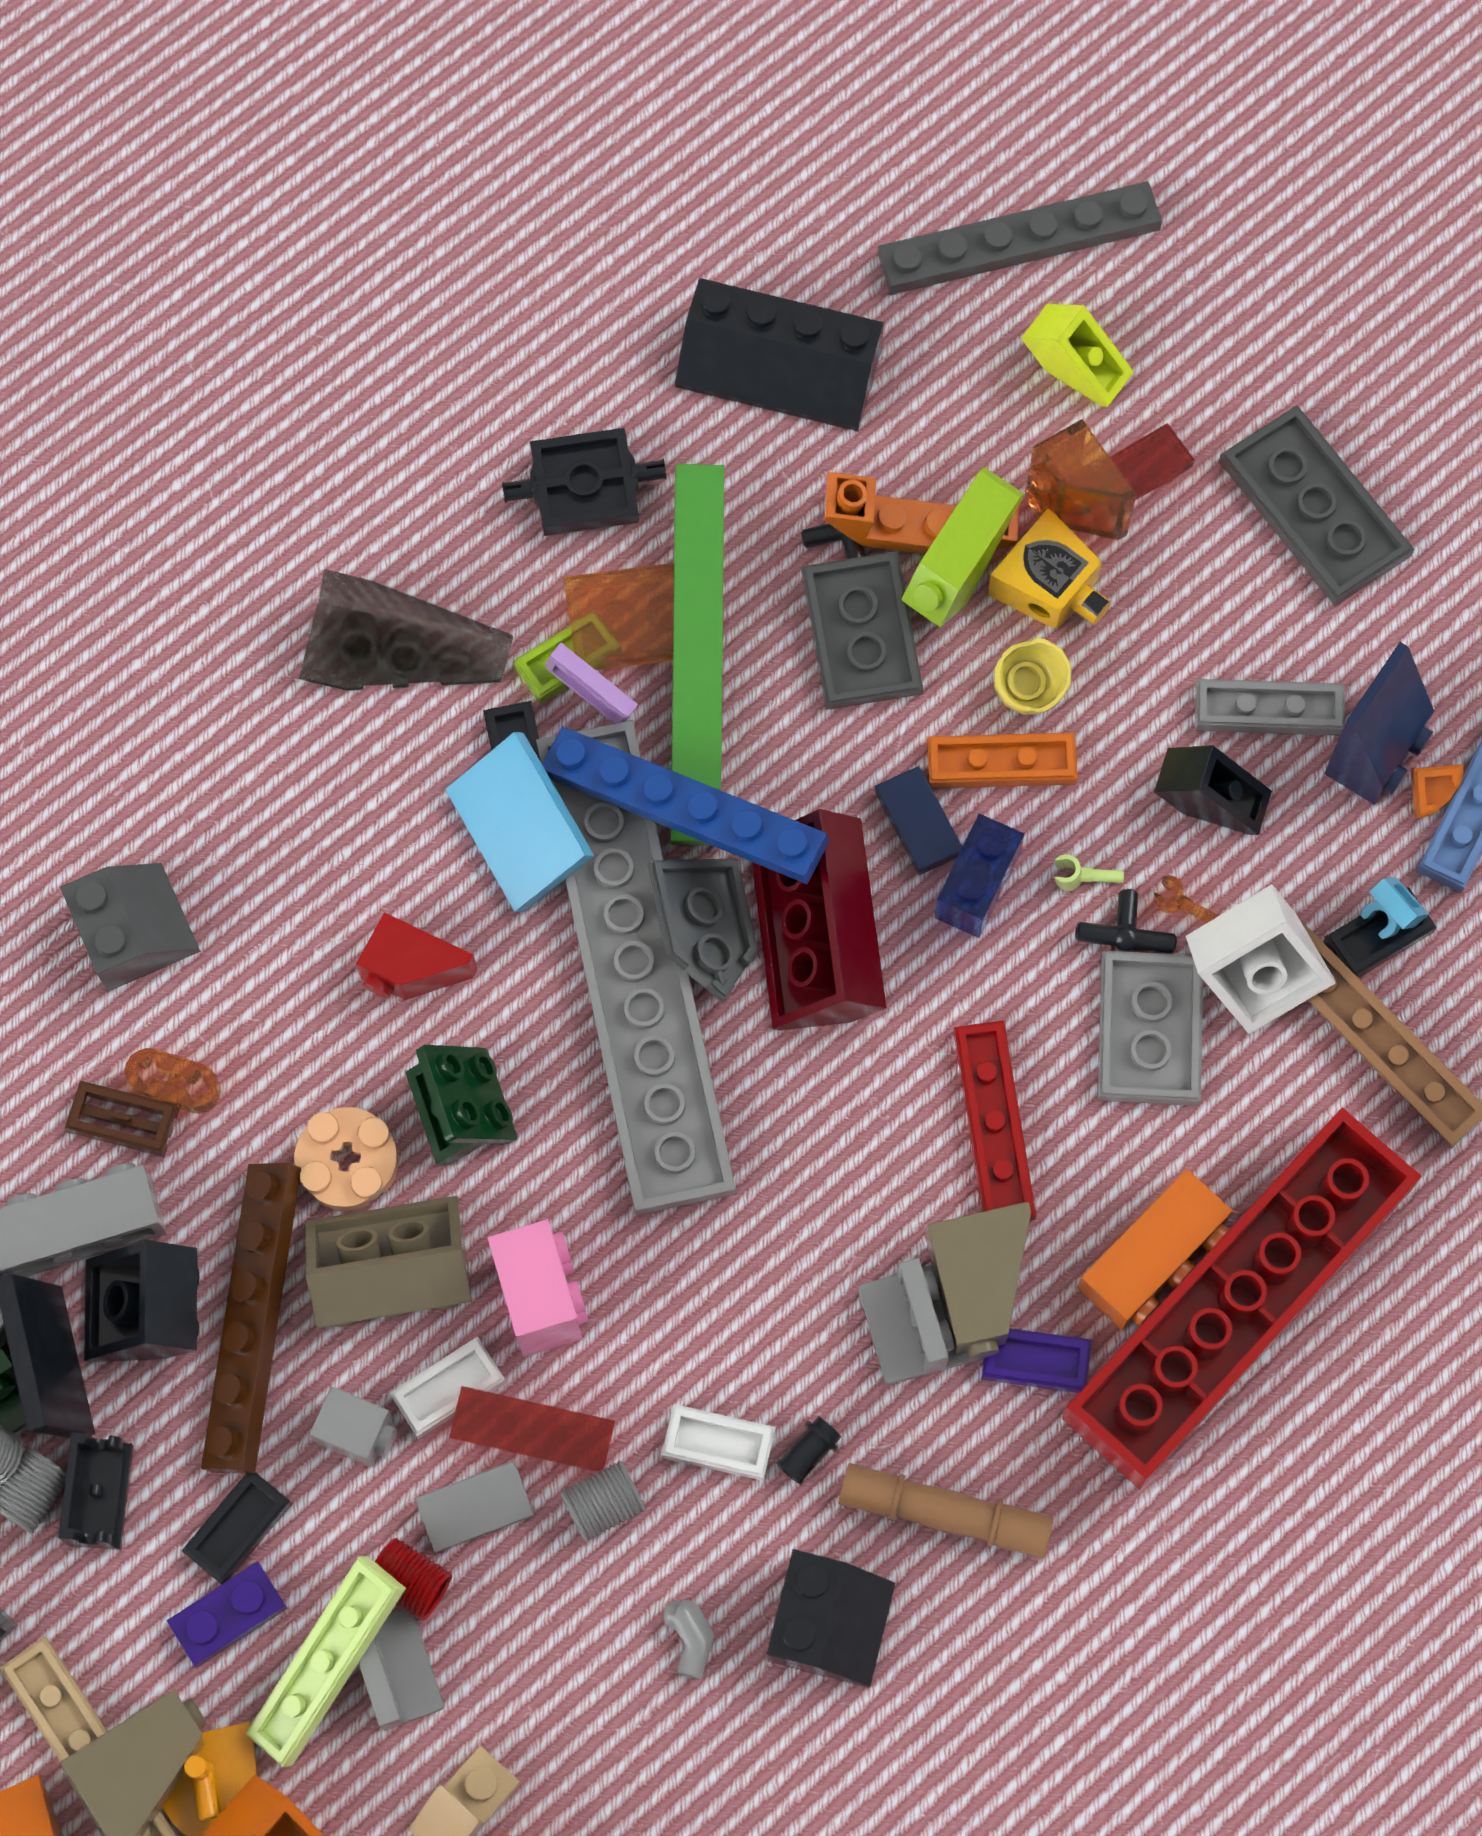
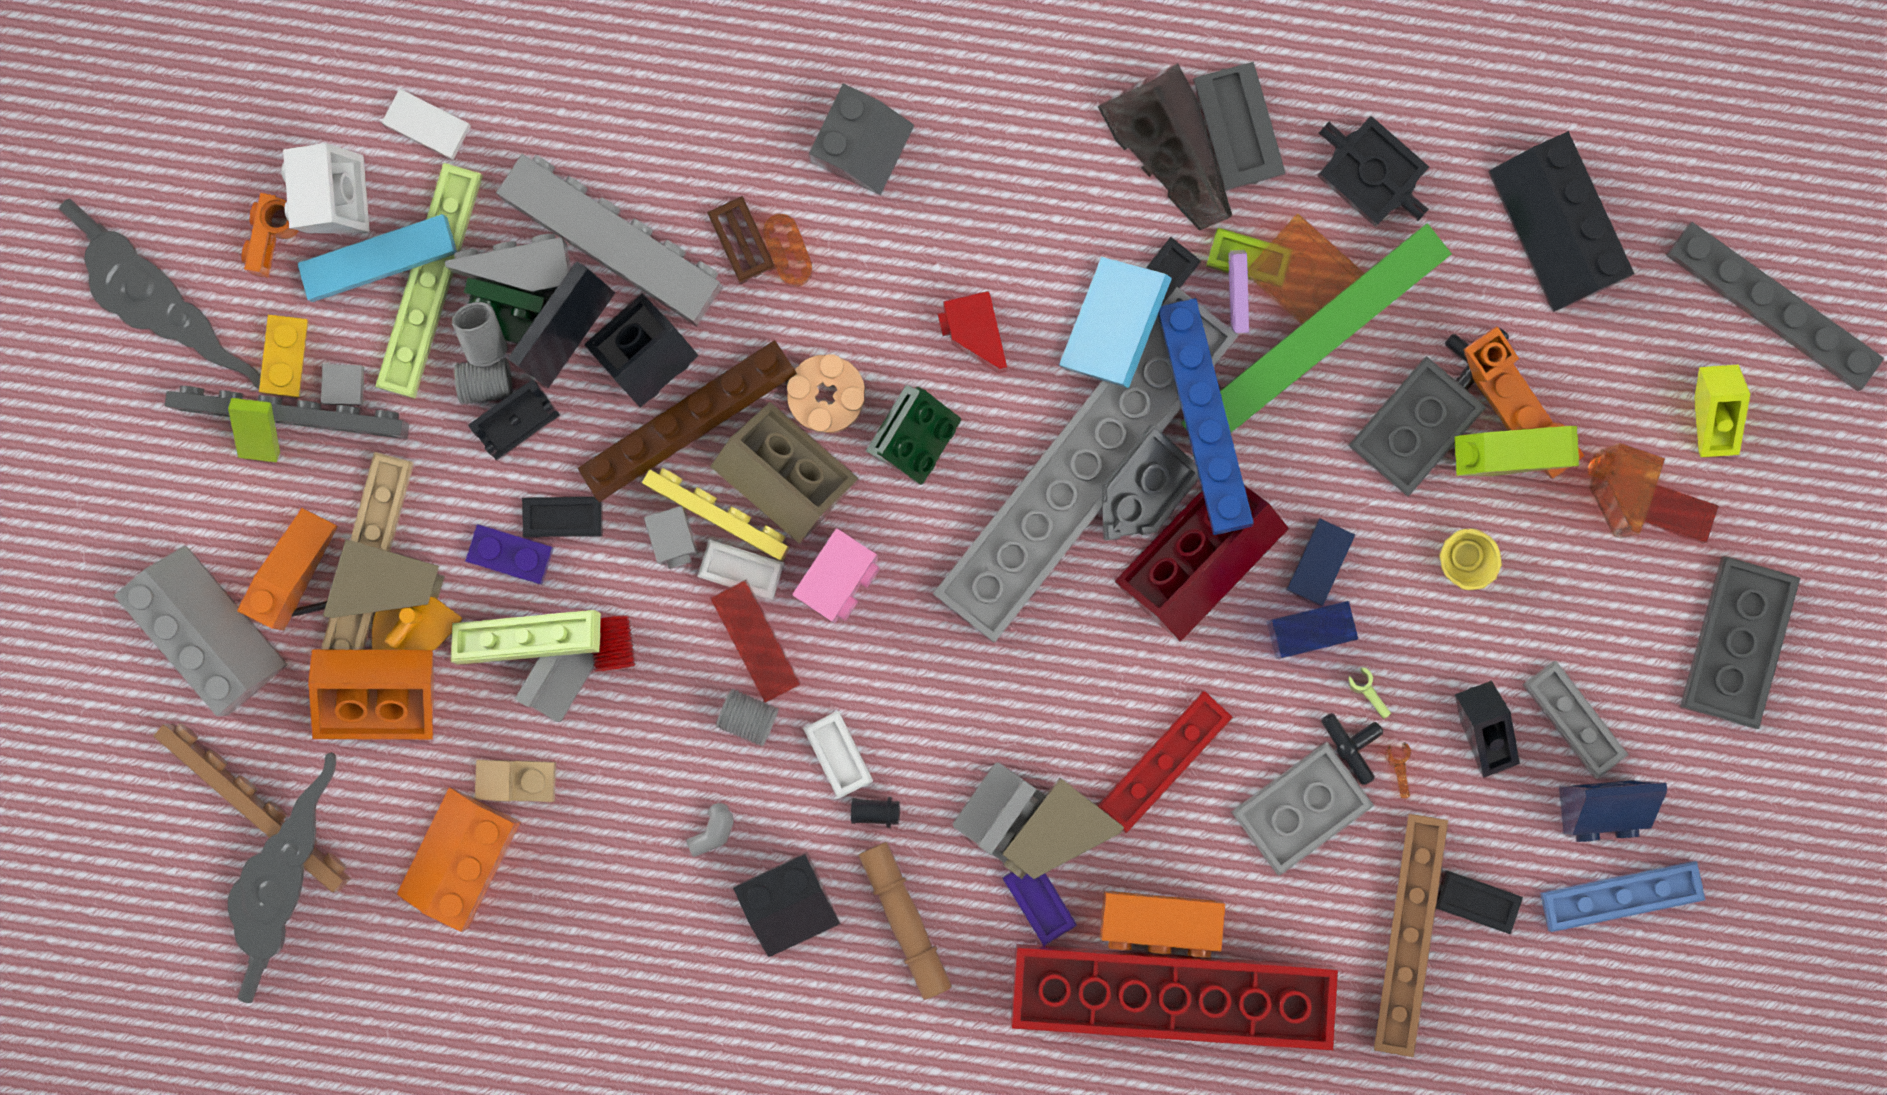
camera: 45 degrees right, 15 degrees up
light grey slope [415,1461,534,1554] -> none
orange tile [927,733,1078,789] -> none
yellow torso [988,508,1111,628] -> none
white slope [1186,884,1336,1034] -> none
medium azure tile [1361,877,1429,939] -> none
orange tile [1411,764,1463,818] -> none
none -> light yellow plate [642,468,790,562]
none -> dark grey piece [1193,62,1286,191]

